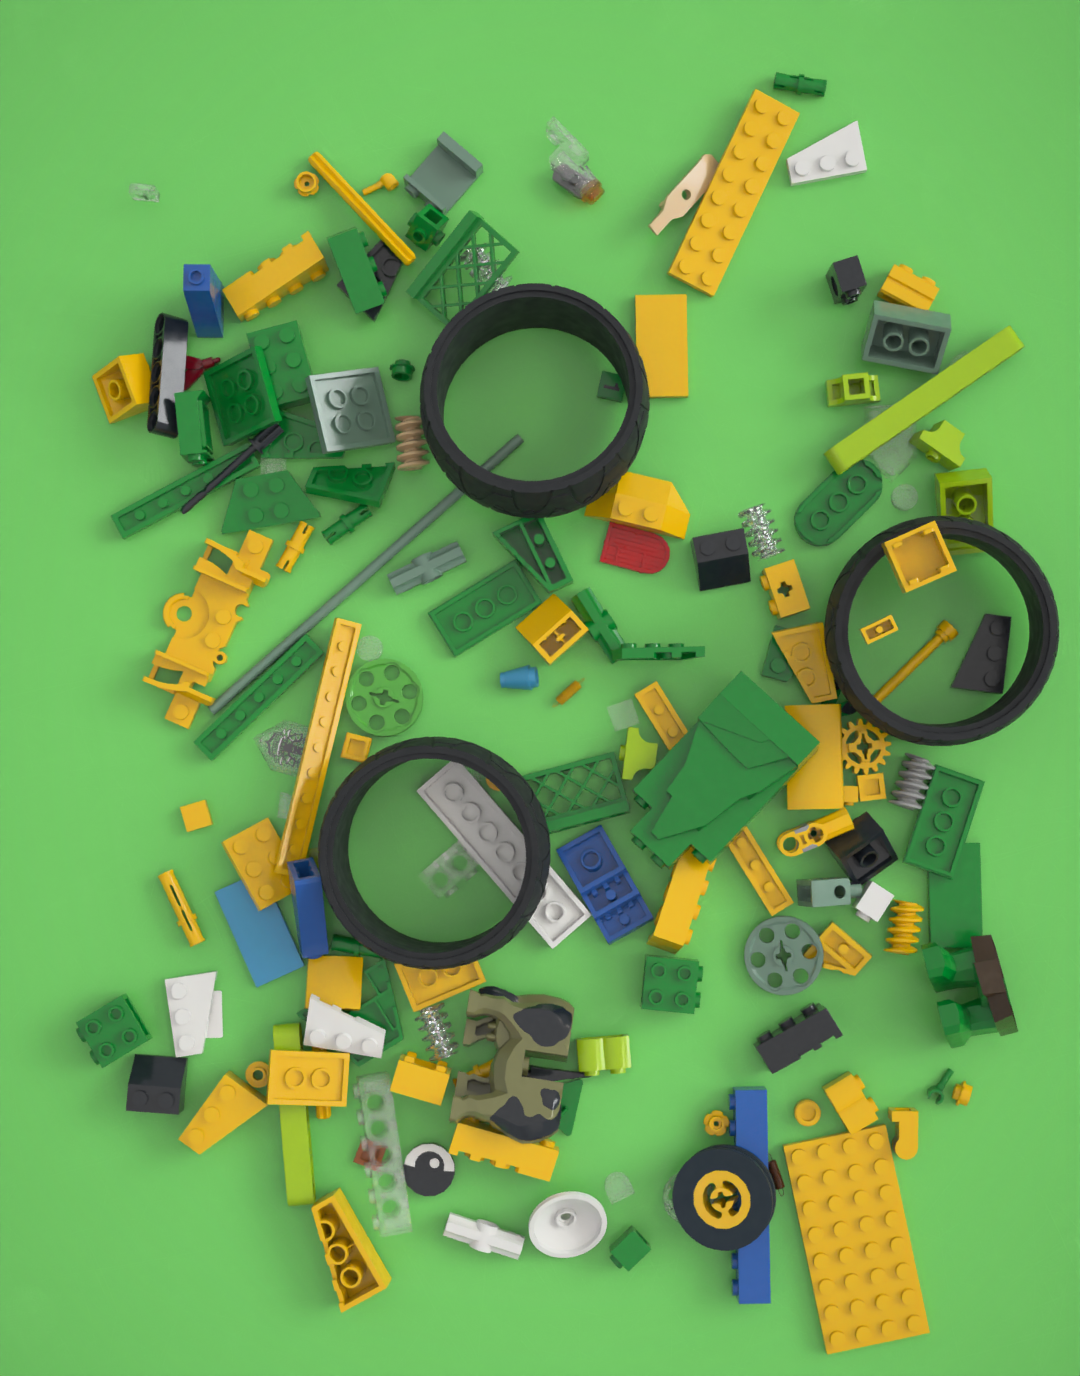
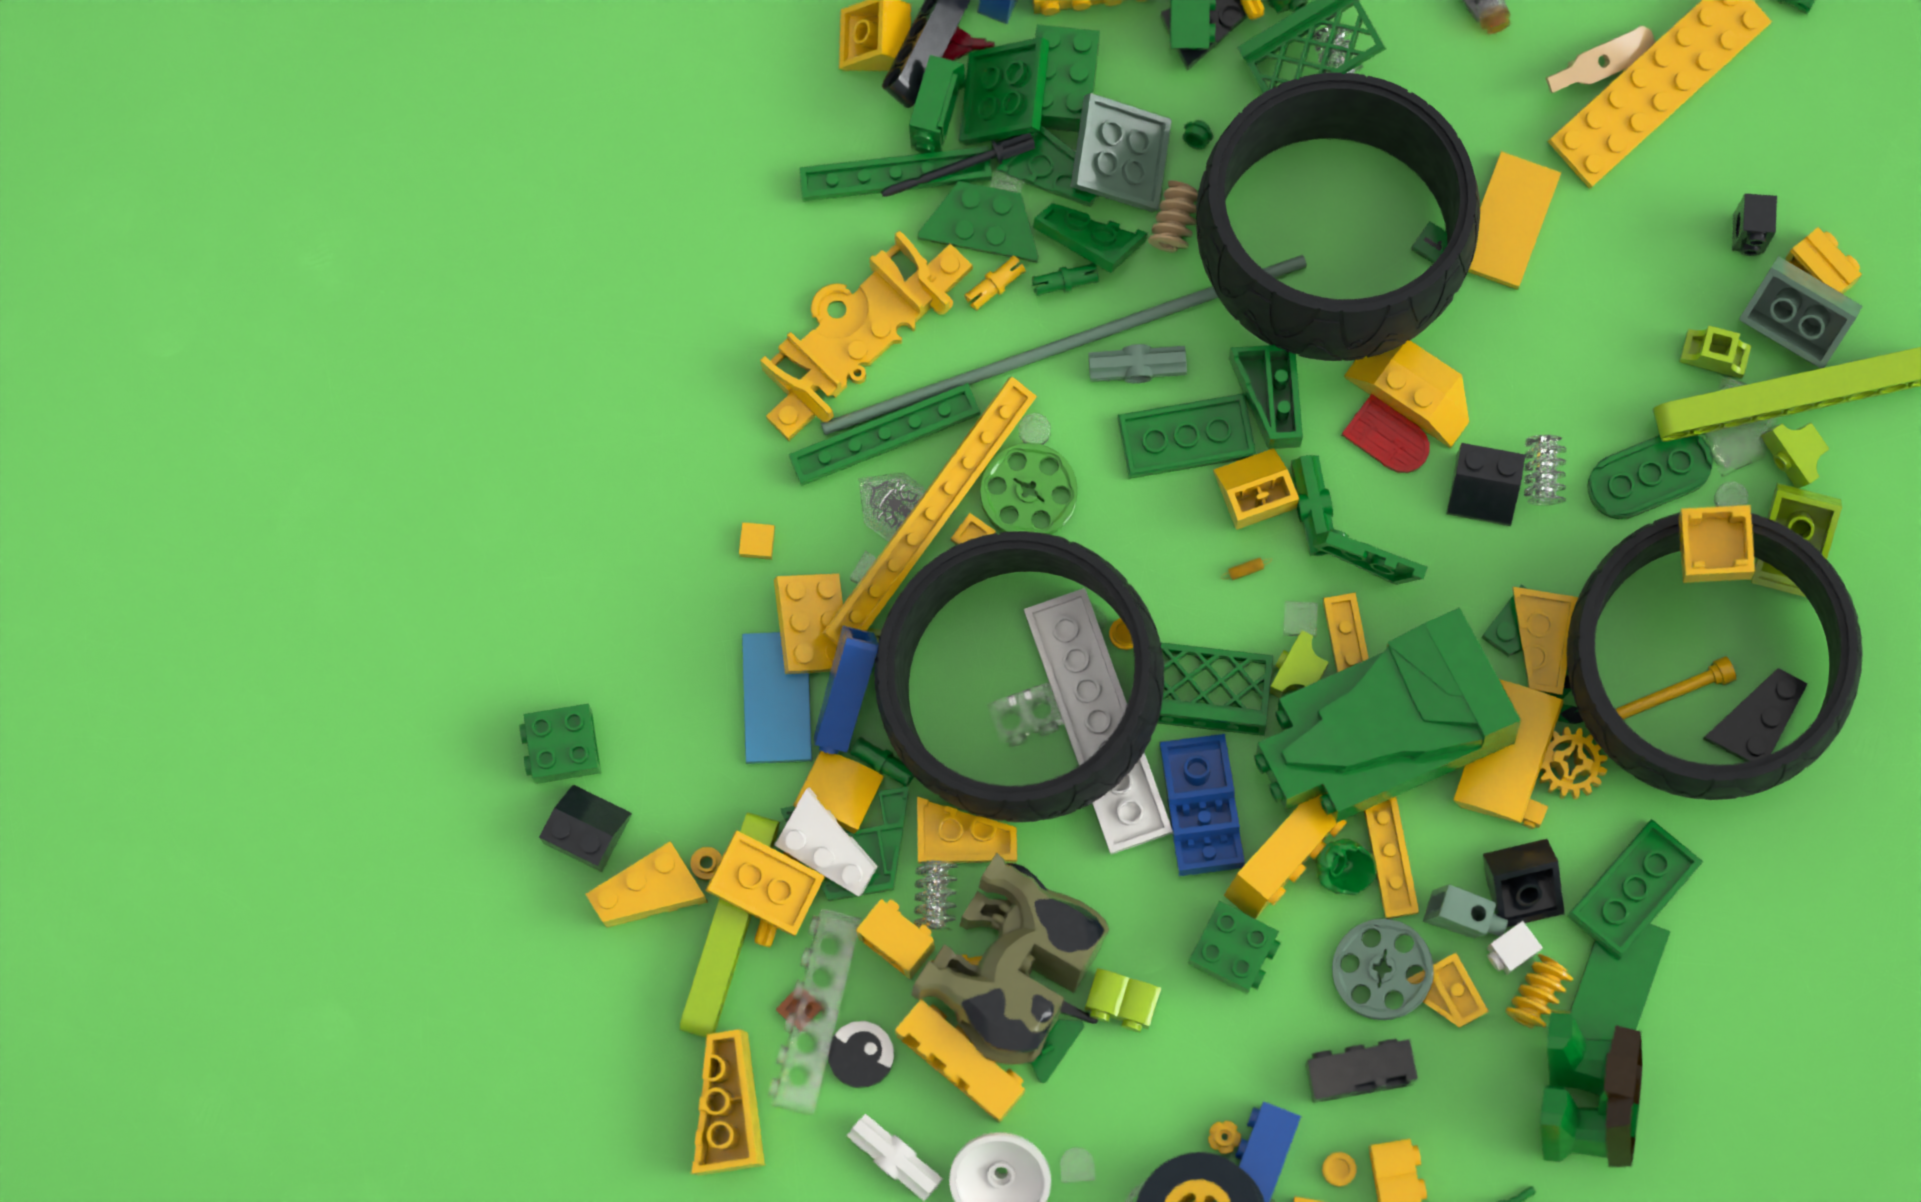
camera: 30 degrees right, 10 degrees down
yellow pin [158,869,205,947] -> none
white wing [165,971,218,1057] -> none
white sticker [206,991,223,1038] -> none
dark azure cone [500,665,539,690] -> none
yellow brick [760,559,810,620] -> none
yellow connector [776,807,855,857] -> none
white wing [786,121,867,186] -> none
yellow plate [856,773,886,802] -> none
yellow piece [859,615,899,645] -> none
light grey piece [888,753,936,810] -> none
none -> green hair [1316,839,1377,895]

